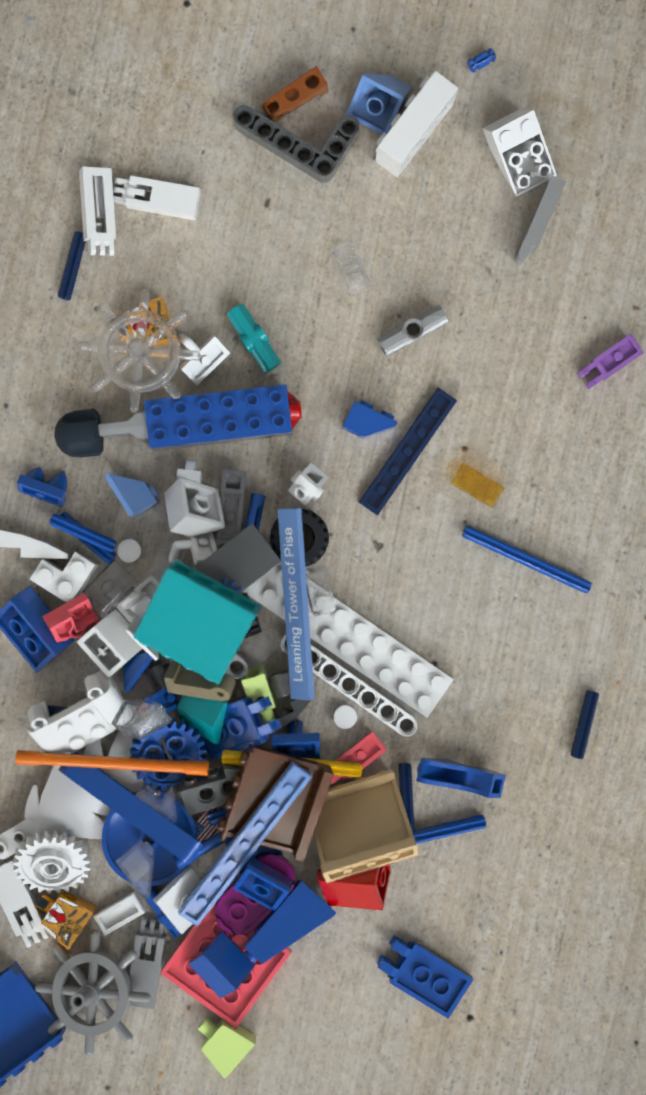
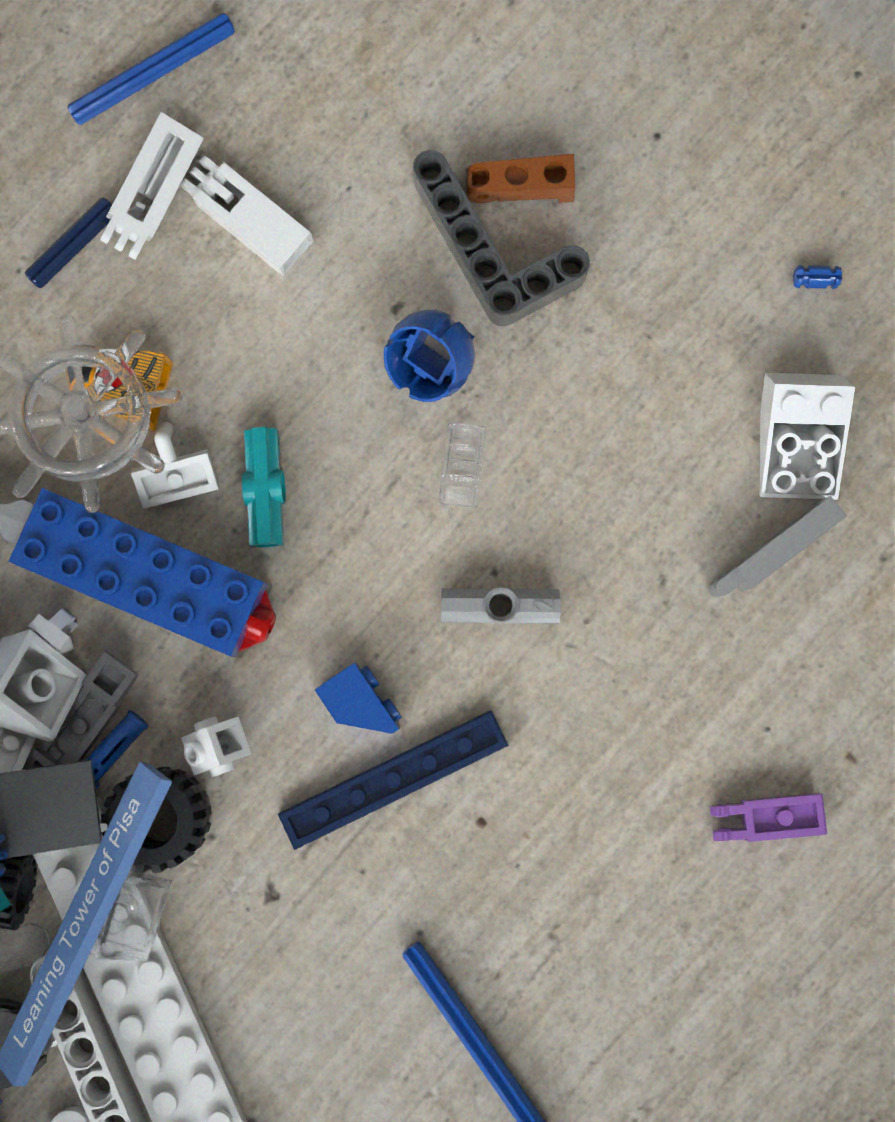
camera: 30 degrees right, 5 degrees down
medium blue slope [346,73,412,135] -> none
white brick [375,71,458,178] -> none
clear yellow slope [451,463,505,508] -> none
none -> blue axle [67,13,235,125]
none -> blue piece [383,310,475,402]

